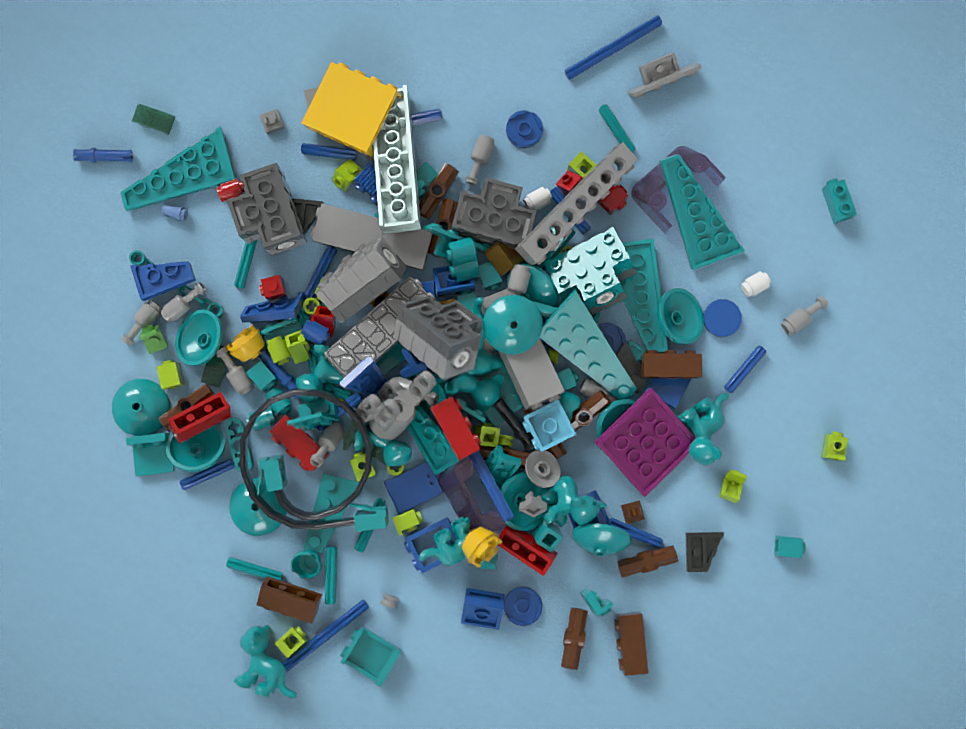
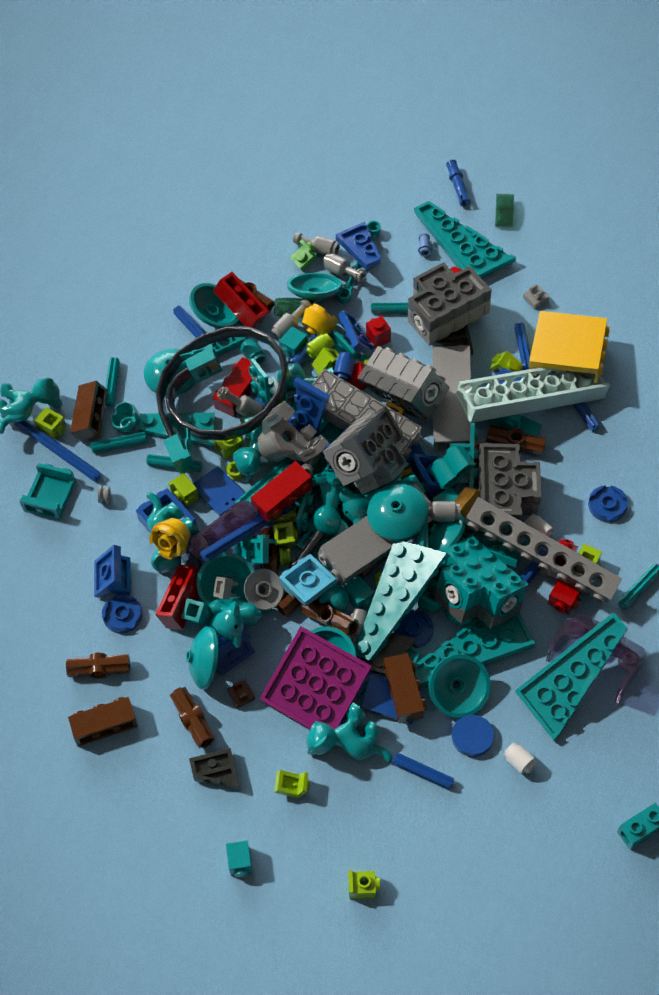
camera: 80 degrees right, 25 degrees down
teal dish [112,379,170,436] -> none
teal bracket [126,433,175,477] -> none
lime brick [156,360,185,390] -> none
teal brick [265,387,293,416] -> none
light grey piece [465,135,495,186] -> none
teal bracket [580,589,614,616] -> none
blue axle [608,518,663,548] -> none
light grey piece [781,296,829,336] -> none

